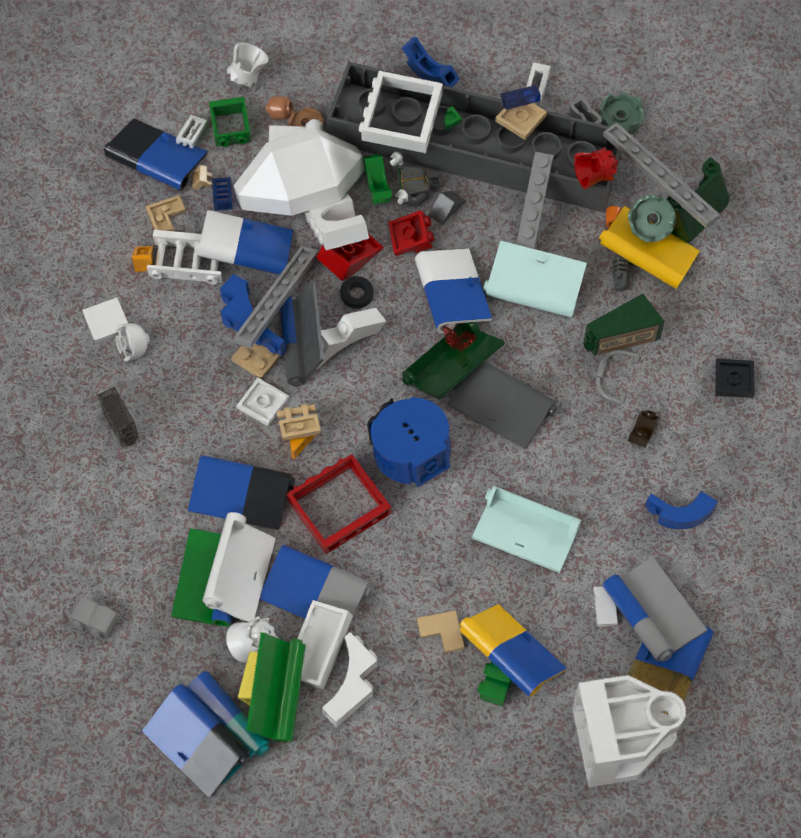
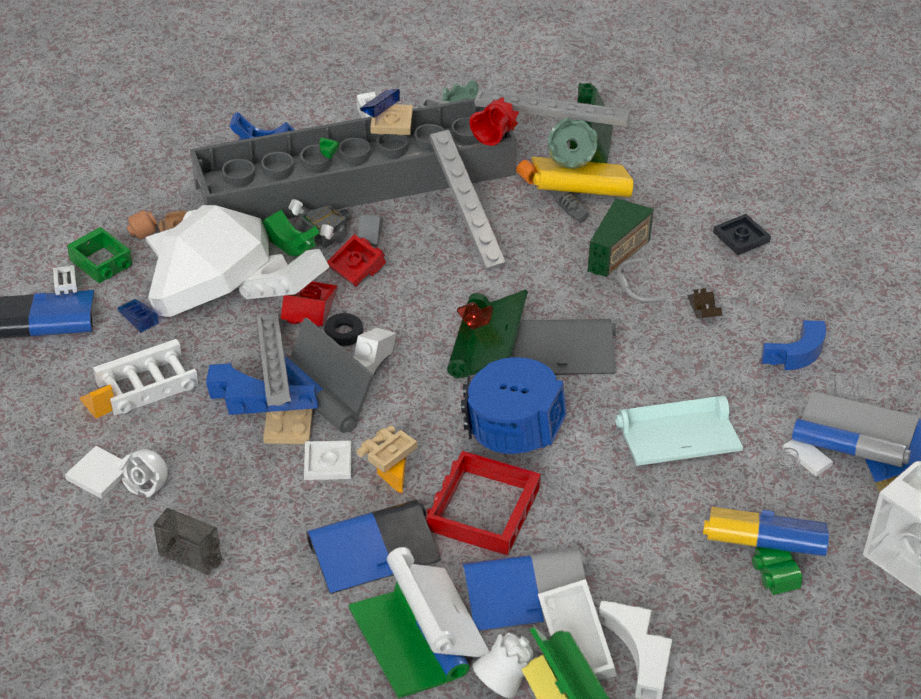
camera: 35 degrees left, 20 degrees down
tan tile [145,195,186,232] -> none
tan tile [192,165,213,190] -> none
door [194,210,293,275] -> none
white hat [227,43,269,87] -> none
white window [359,71,443,153] -> none
door [415,249,492,333] -> none
tan tile [417,610,464,653] -> none
light aqua door [483,240,587,318] -> none

